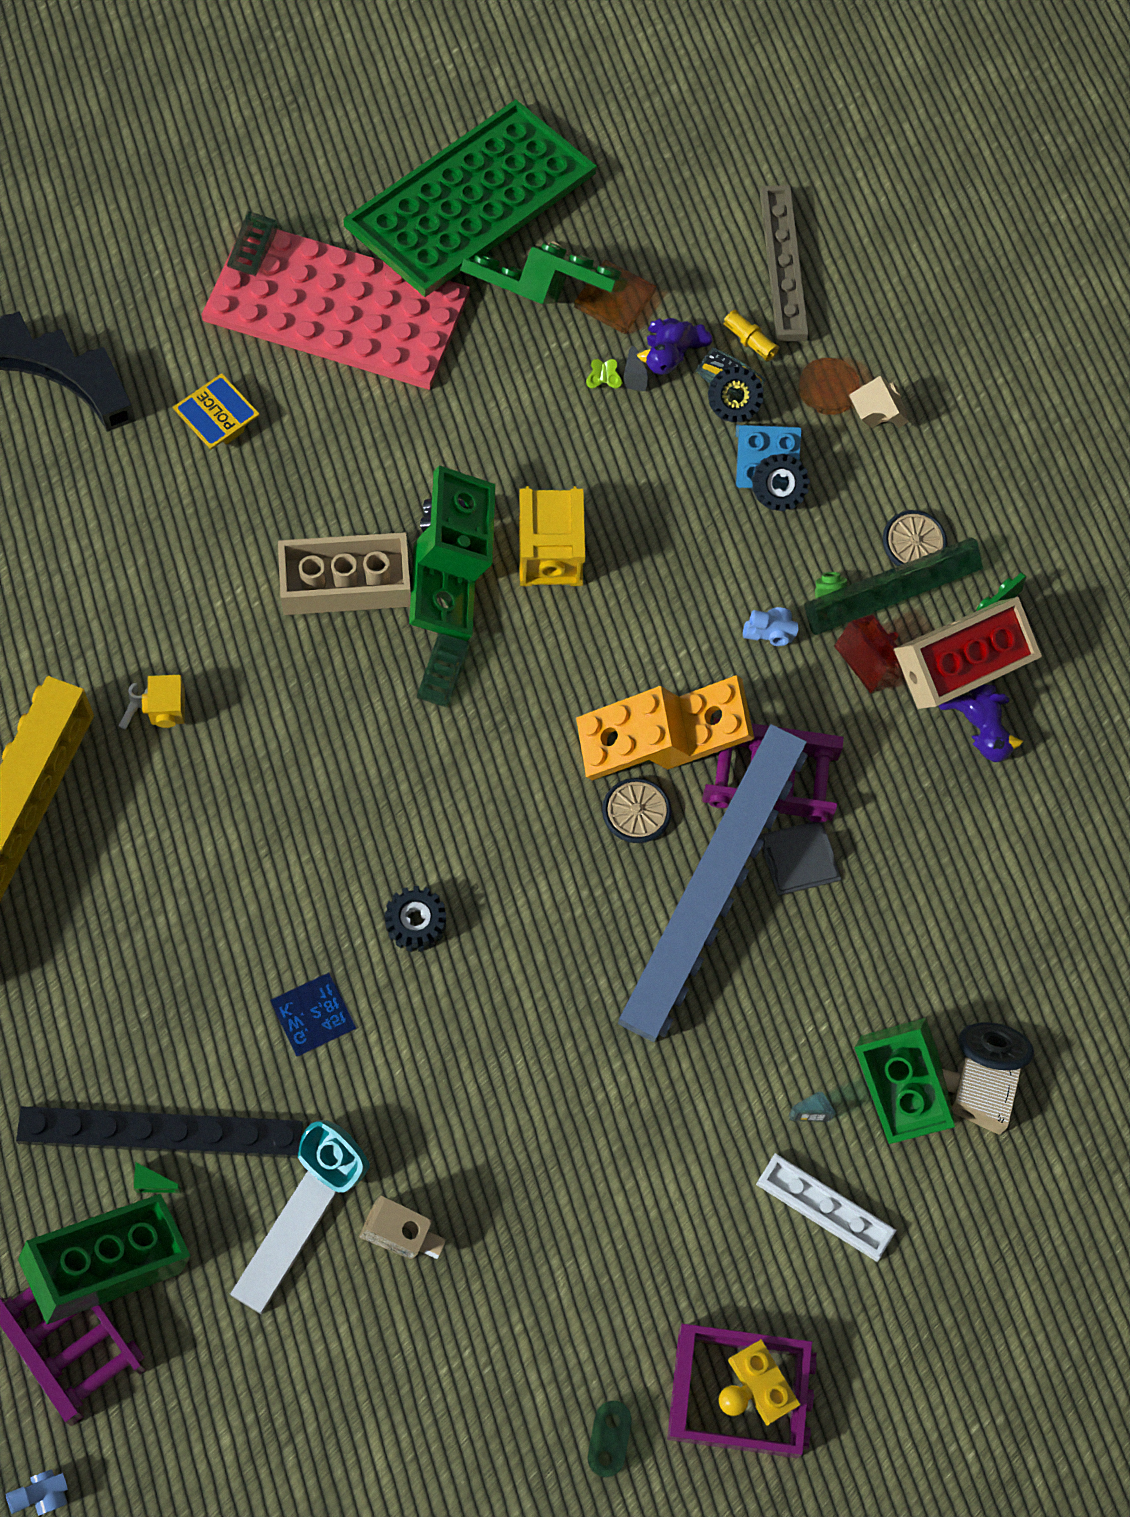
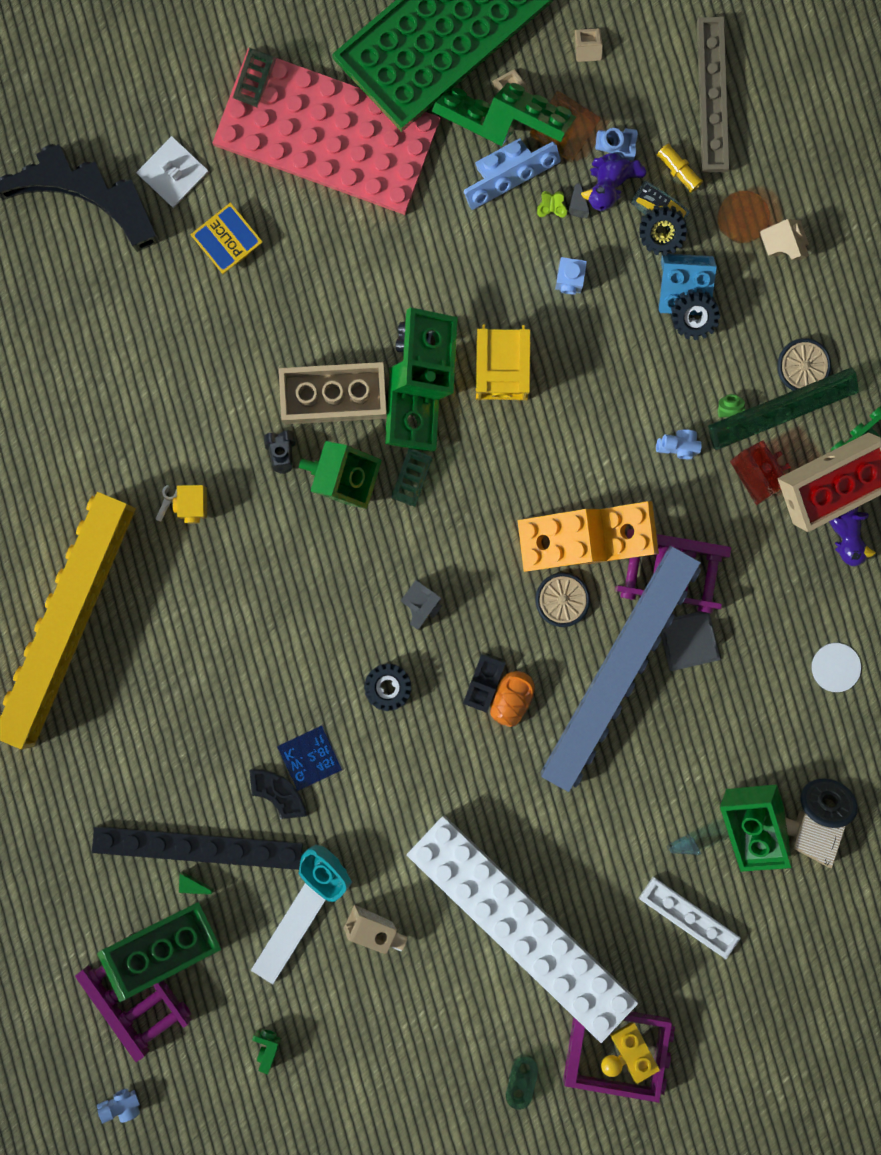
camera: 15 degrees right, 20 degrees up
none -> white piece [136,136,209,208]
none -> black tile [249,769,307,819]
none -> green bracket [252,1029,282,1075]
none -> black plate [264,430,296,474]
none -> green piece [299,441,382,509]
none -> dark grey brick [401,580,442,630]
none -> white brick [406,815,638,1043]
none -> black slope [463,651,506,713]
none -> light blue bracket [464,138,561,210]
none -> orange piece [490,671,535,727]
none -> light blue brick [555,257,587,295]
none -> tan slope [574,28,602,62]
none -> light blue plate [595,128,638,161]
none -> white sticker [812,643,861,692]

